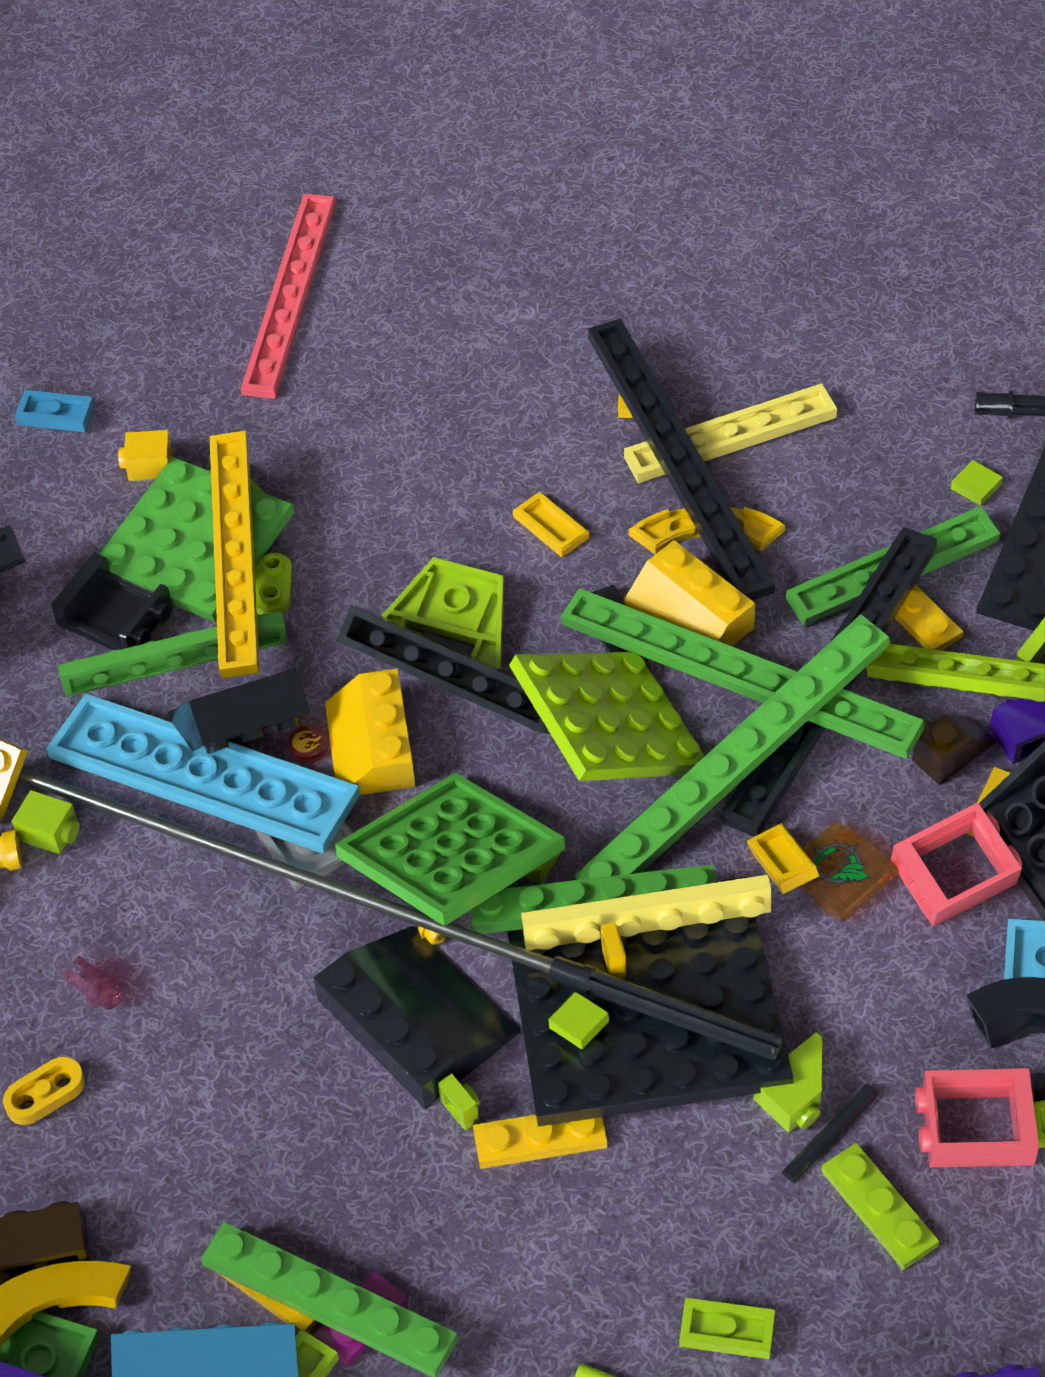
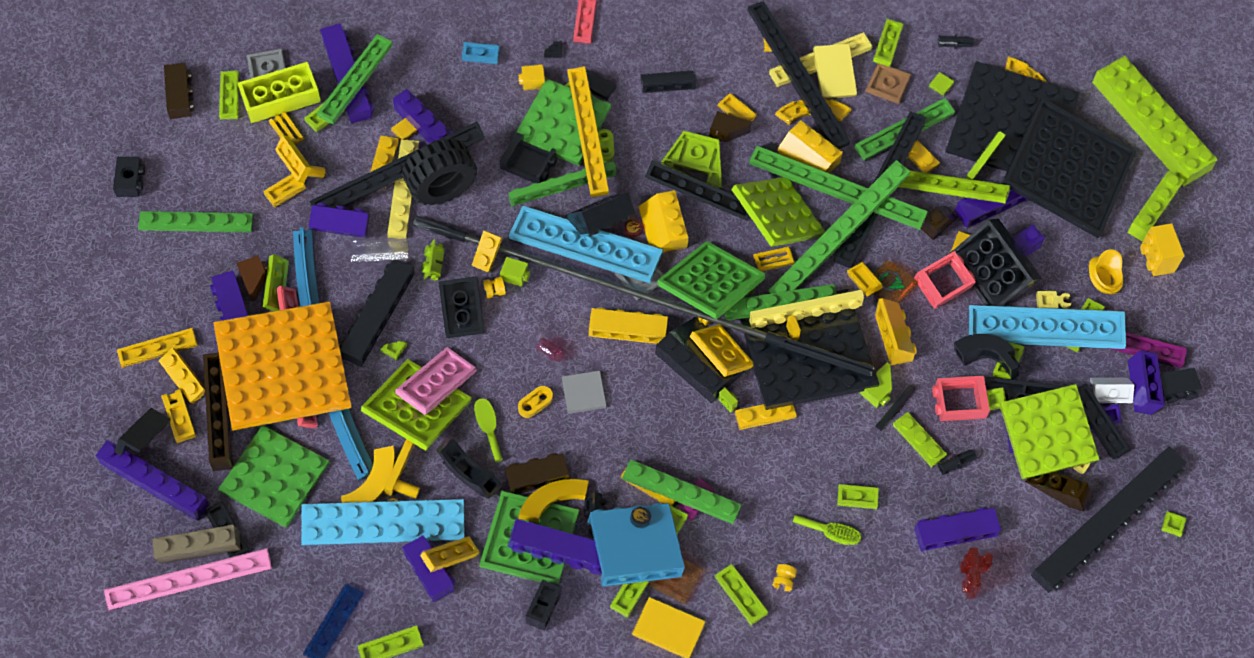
camera: 10 degrees left, 10 degrees up
lime tile [548,992,609,1049] -> none
none -> black tile [544,41,562,58]
none -> light grey tile [562,371,606,414]
none -> black tile [584,492,607,517]
none -> black tile [586,69,616,100]
none -> yellow brick [589,307,668,344]
none -> black tile [630,507,651,528]
none -> black panel [641,70,697,93]
none -> yellow tile [690,324,753,377]
none -> dark brown slope [709,111,752,142]
none -> yellow tile [753,246,795,272]
none -> light yellow tile [813,44,857,99]
none -> medium nougat tile [865,63,911,104]
none -> lime plate [873,19,903,67]
none -> yellow slope [875,298,917,365]
none -> black axle [937,449,977,475]

